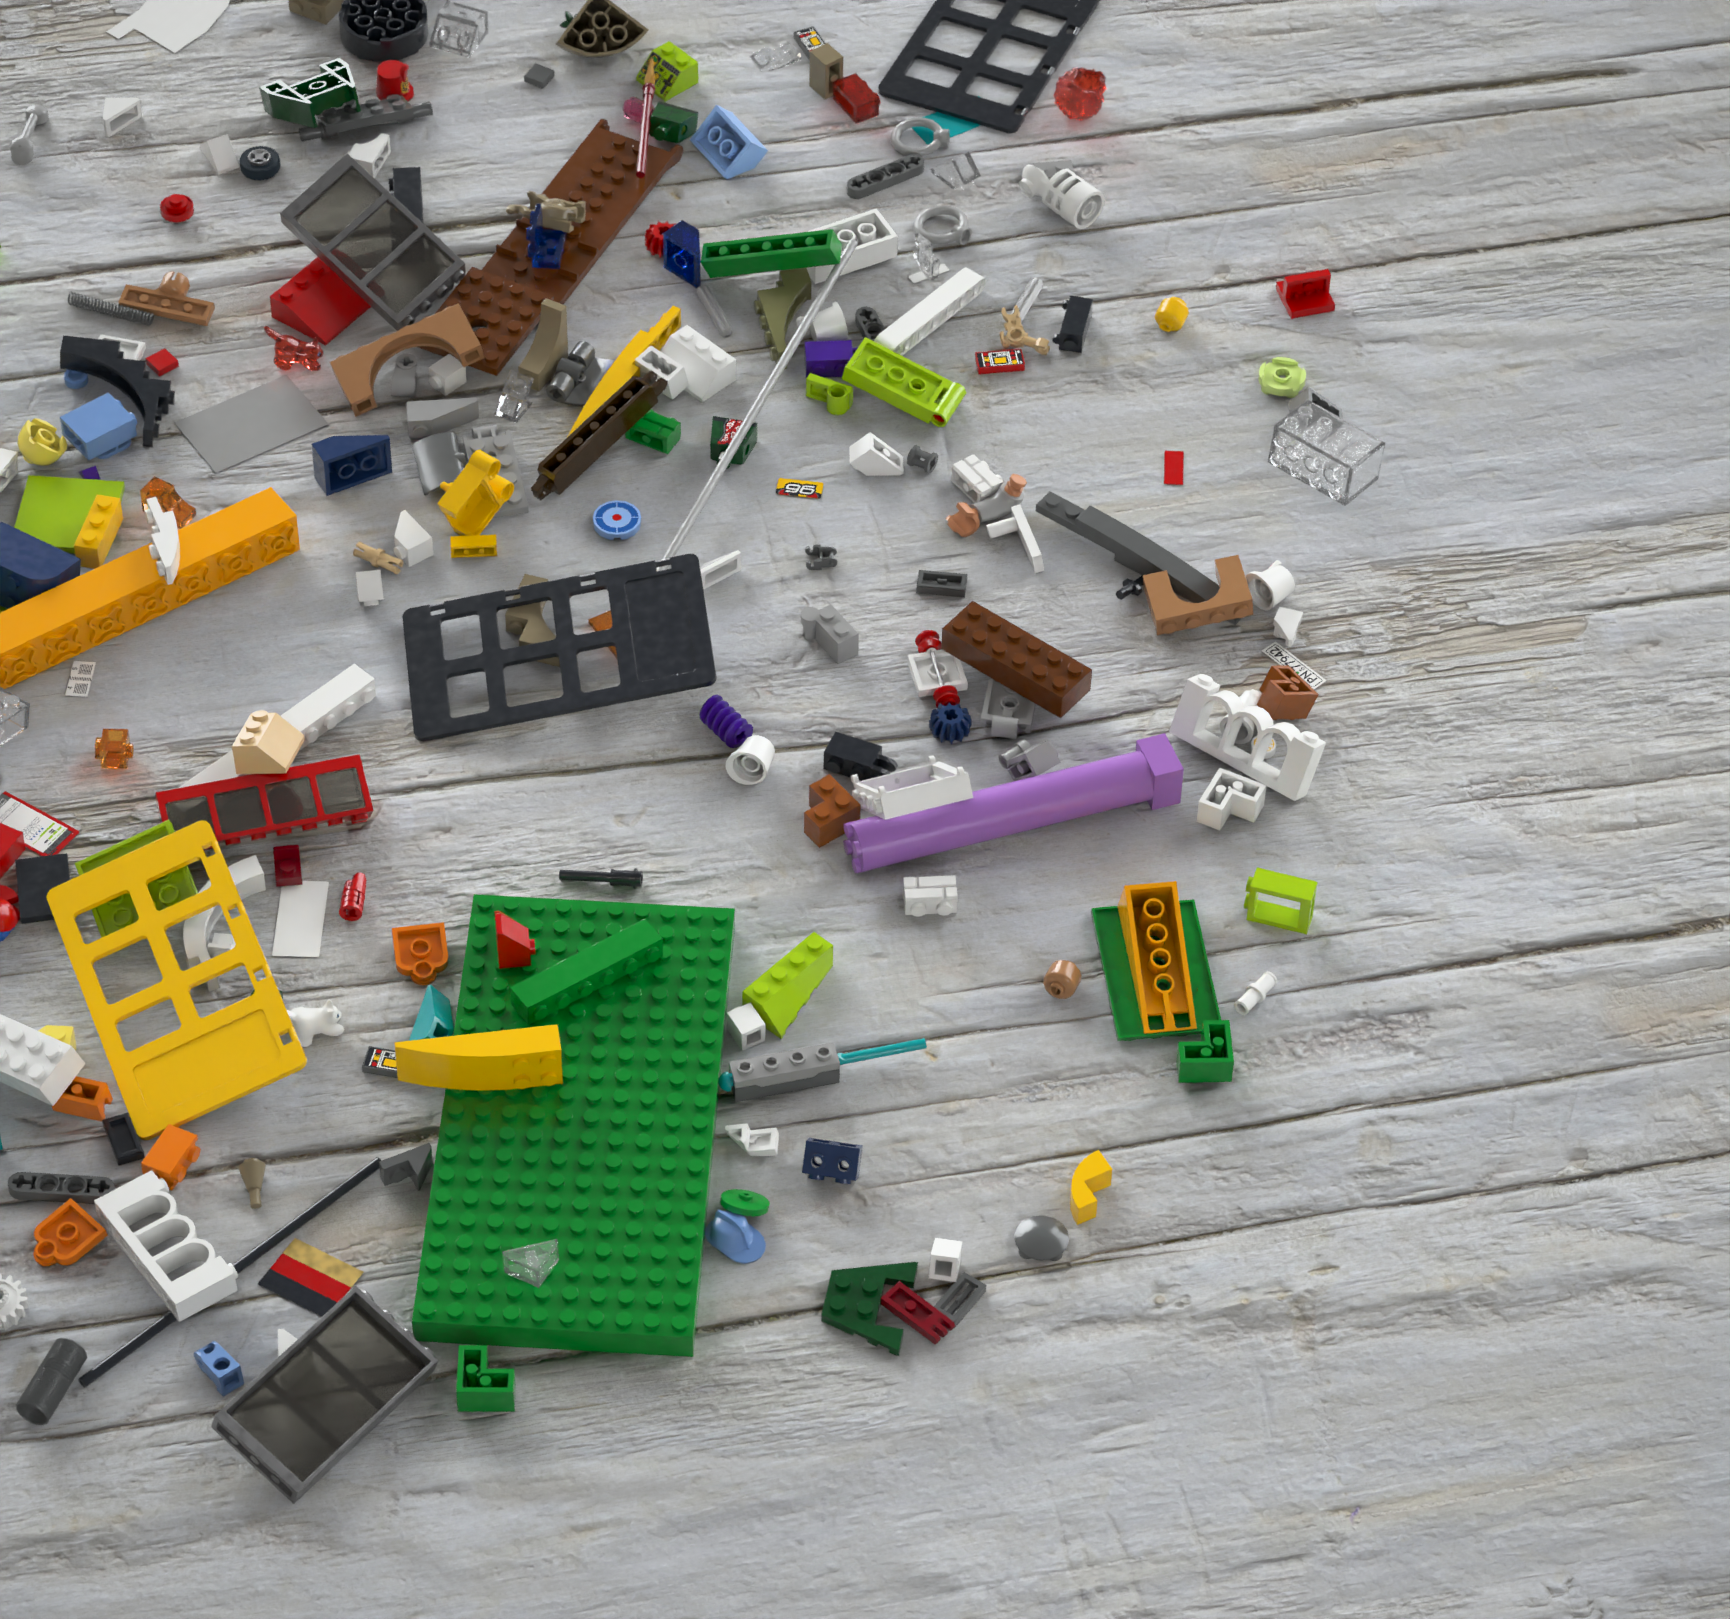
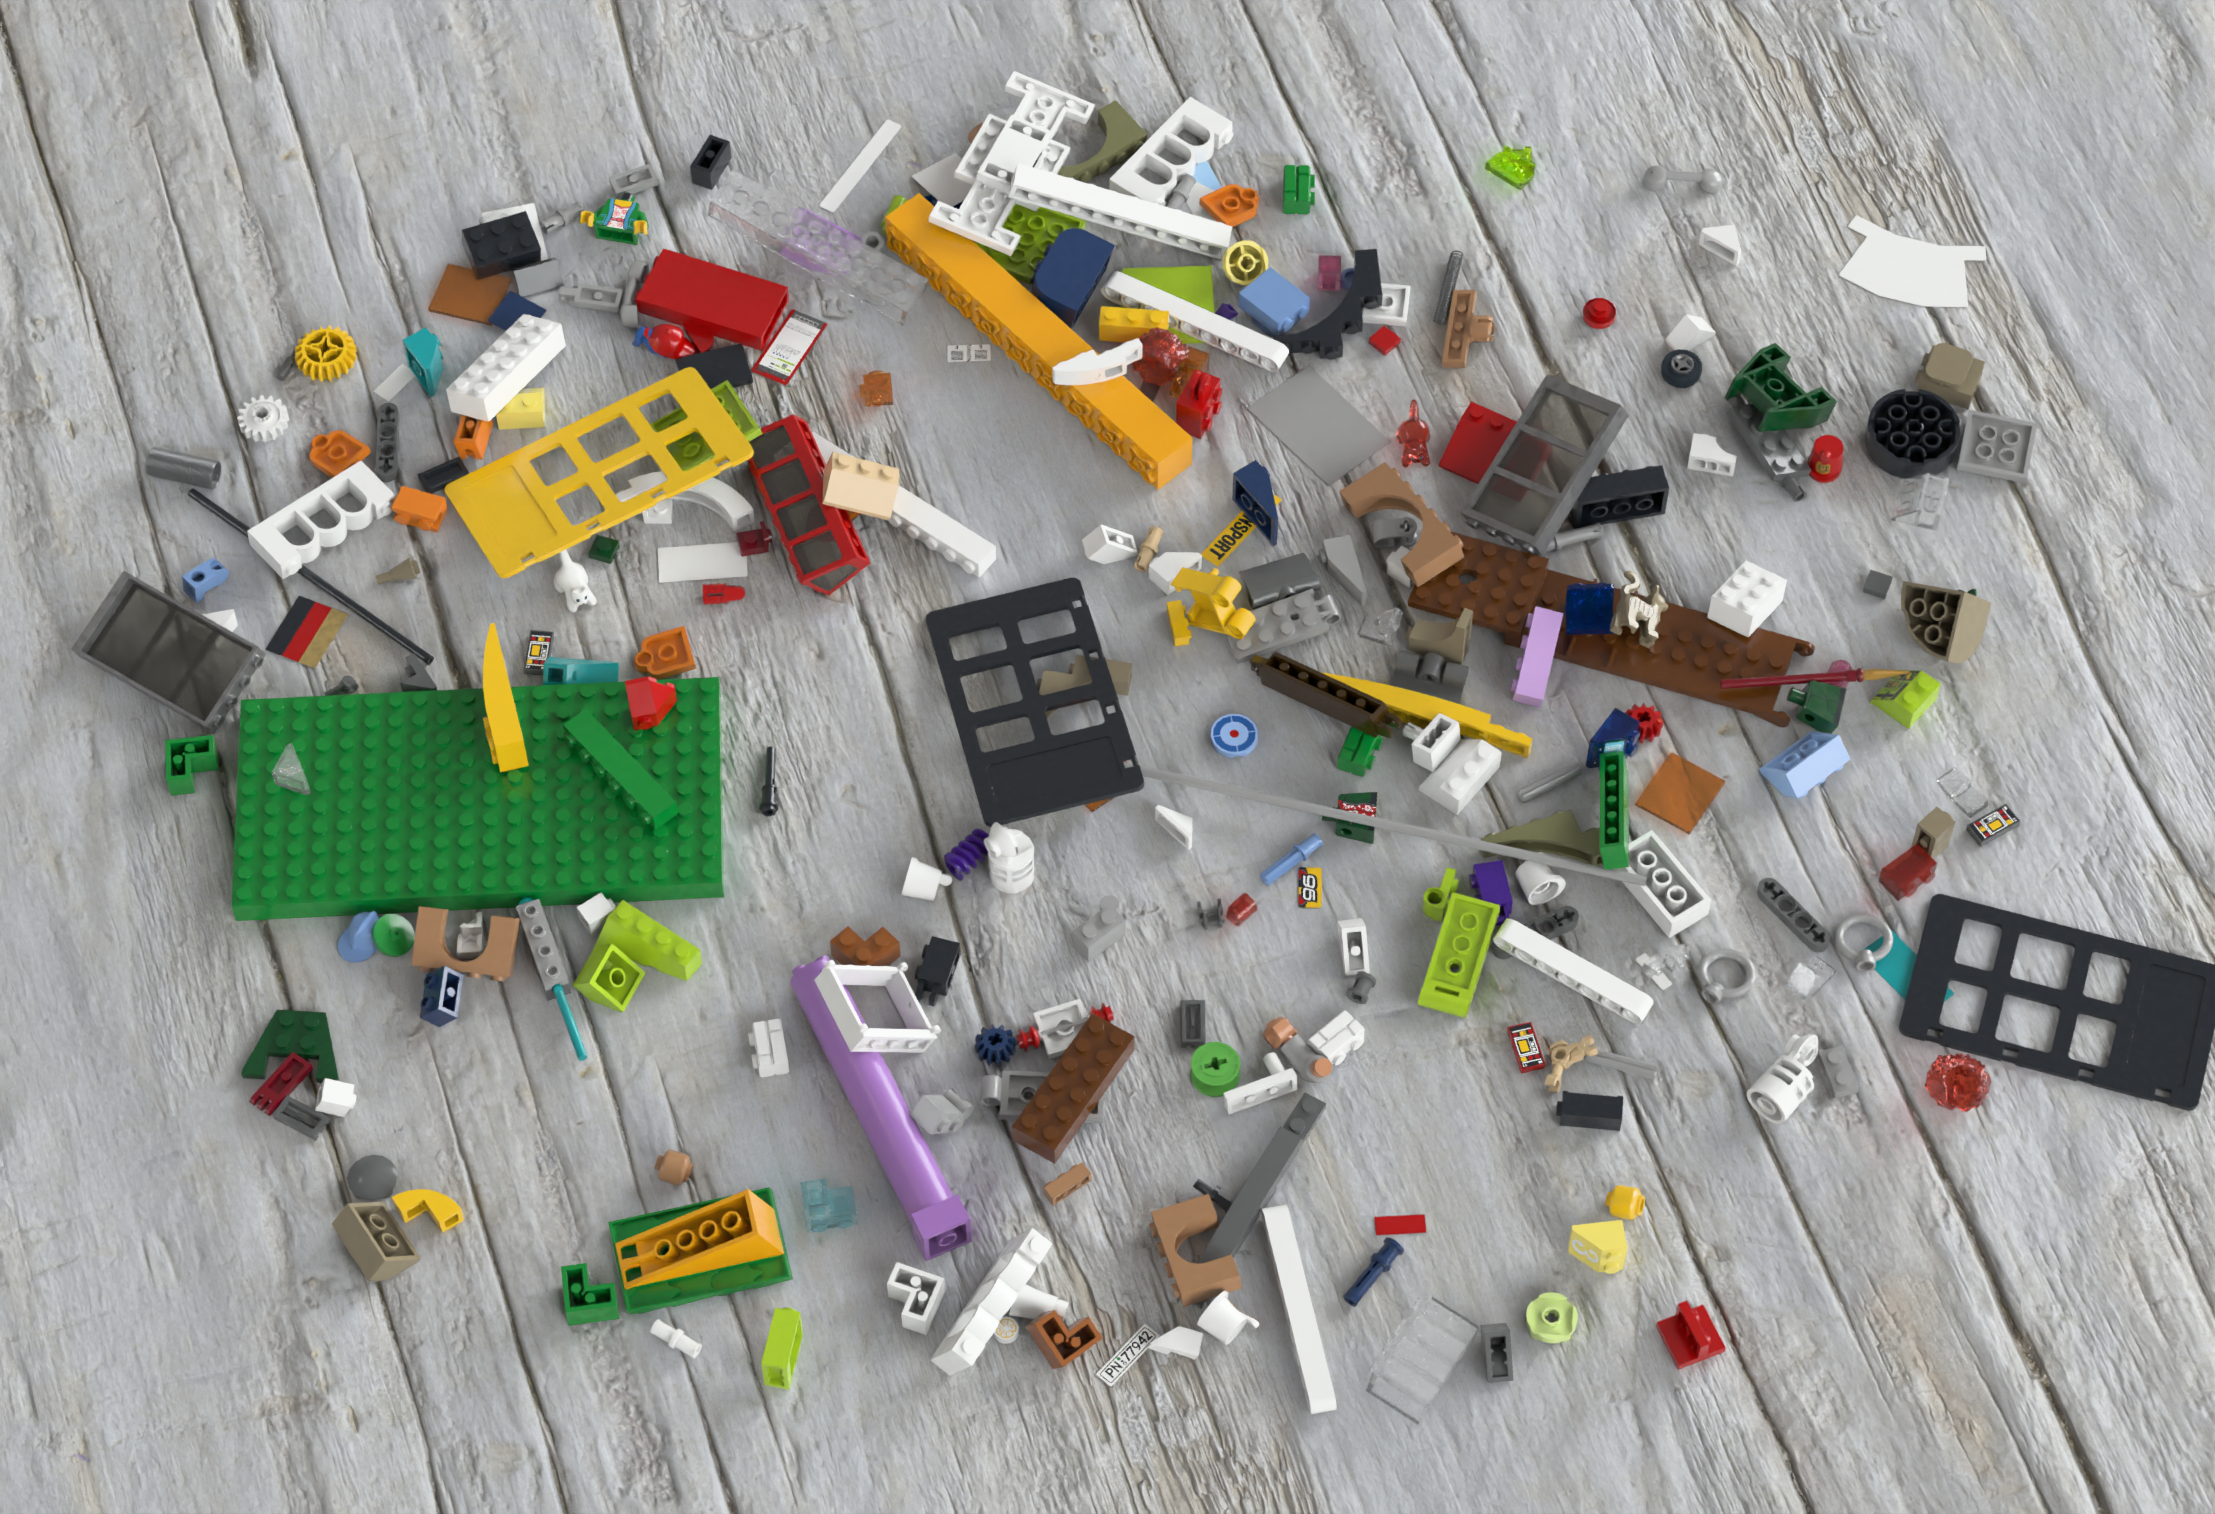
camera: 85 degrees right, 10 degrees up
none -> dark grey hand [324,675,359,696]
none -> dark tan slope [332,1202,421,1281]
none -> medium nougat arch [412,906,520,981]
none -> lime slope [572,943,646,1012]
none -> clear light blue brick [800,1178,857,1233]
none -> white cylinder [984,822,1034,894]
none -> medium nougat piece [1044,1162,1091,1206]
none -> white beam [1101,271,1289,372]
none -> clear red hair [1132,327,1189,386]
none -> red brick [1176,369,1222,439]
none -> bright green piece [1190,1042,1240,1097]
none -> yellow sticker [1201,494,1282,567]
none -> clear red brick [1226,893,1257,926]
none -> medium blue axle [1260,833,1323,885]
none -> white beam [1261,1204,1337,1415]
none -> clear pink brick [1317,255,1341,290]
none -> dark blue pin [1343,1237,1404,1307]
none -> lavender brick [1510,606,1563,708]
none -> light yellow slope [1568,1220,1628,1274]
none -> clear orange piece [1635,752,1726,835]
none -> white brick [1707,561,1787,637]

